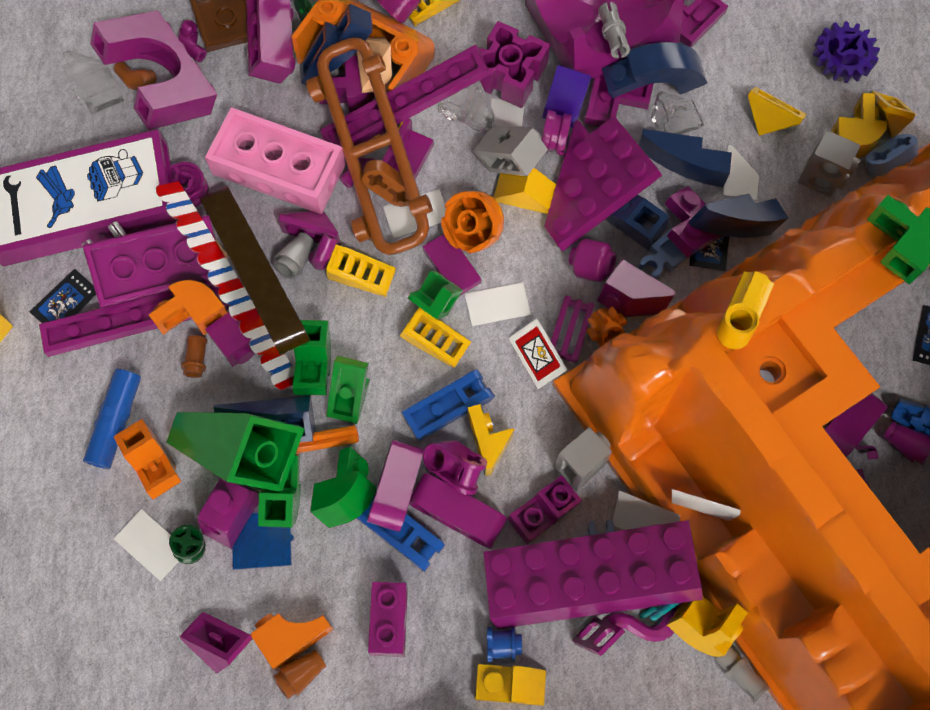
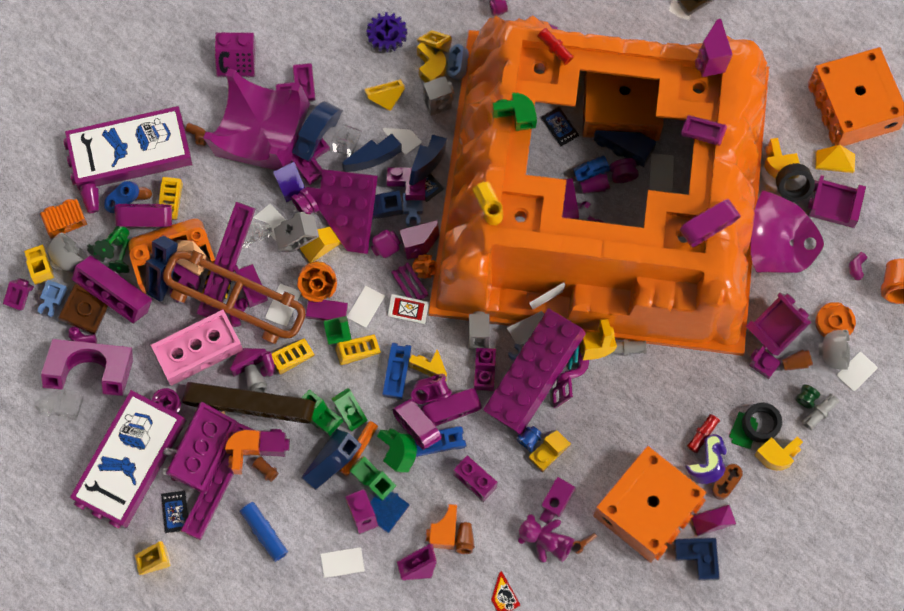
camera: 50 degrees left, 0 degrees up
dark orange arm [113,61,157,90] -> none
orange brick [113,419,181,500] -> none
sticker [156,181,295,390] -> none
green slope [166,412,305,492] -> none
dark green wheel [169,525,206,564] -> none
dark orange beam [362,160,409,207] -> none
magenta brick [471,21,550,108] -> none
light grey pin [598,2,630,58] -> none

